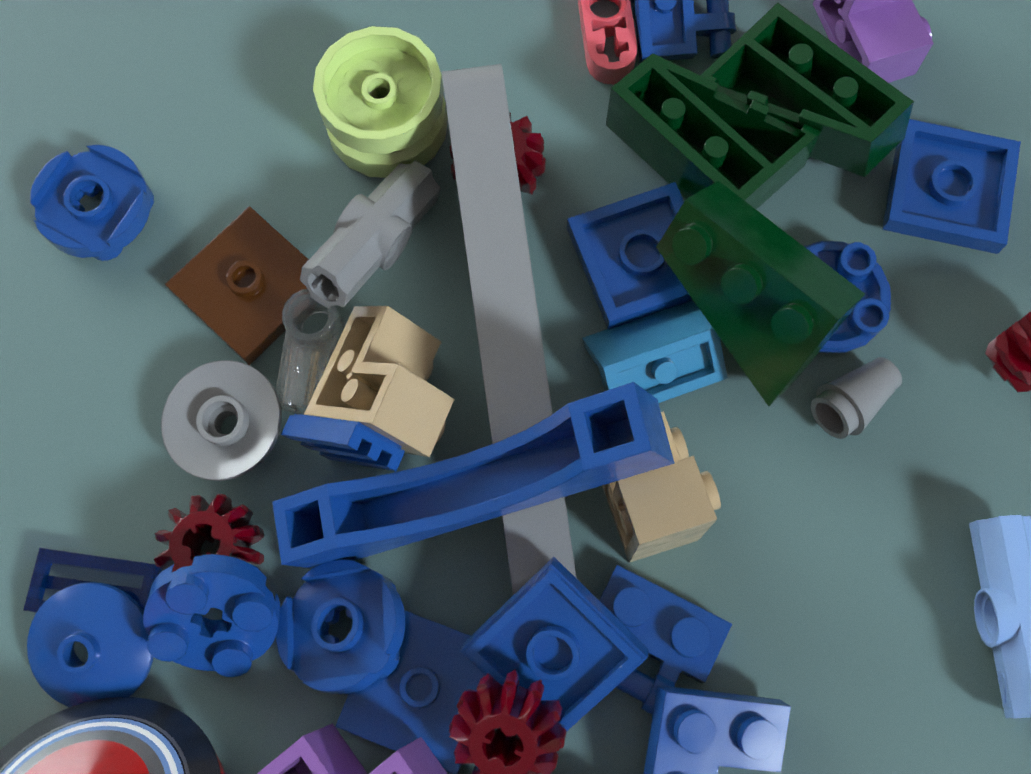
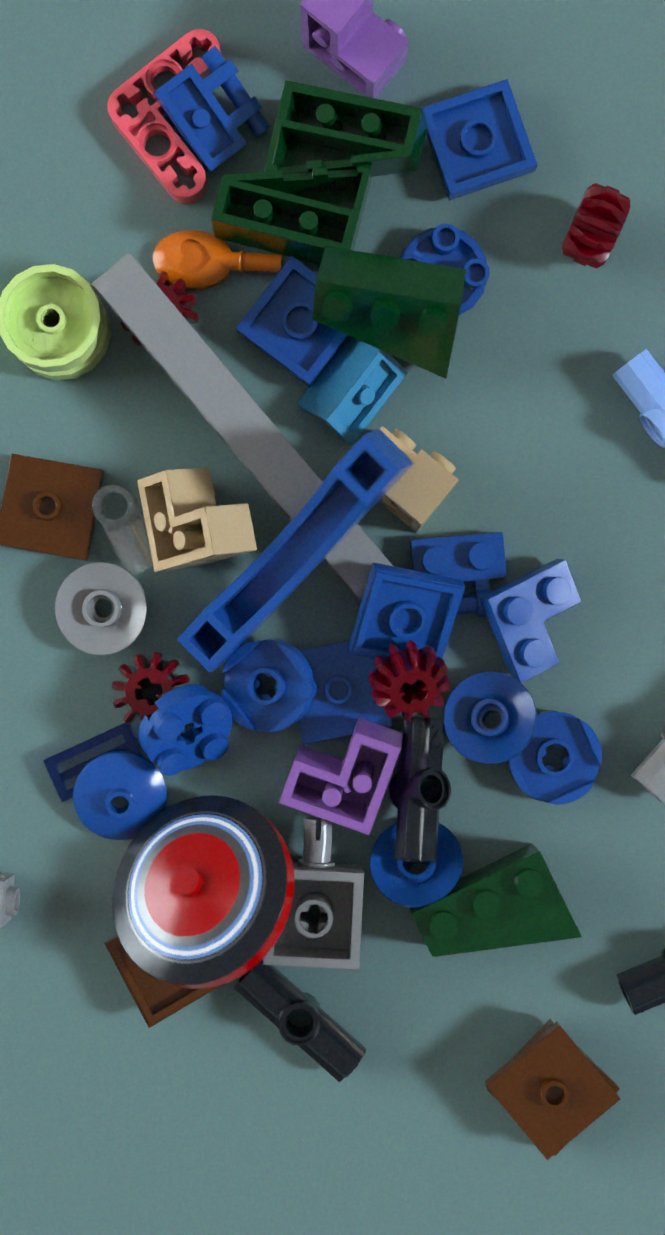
camera: 35 degrees left, 15 degrees up
blue tile [281,414,405,472] -> none
light grey piece [300,161,441,308] -> none
light grey cone [811,357,902,439] -> none
none -> orange piece [153,230,283,290]

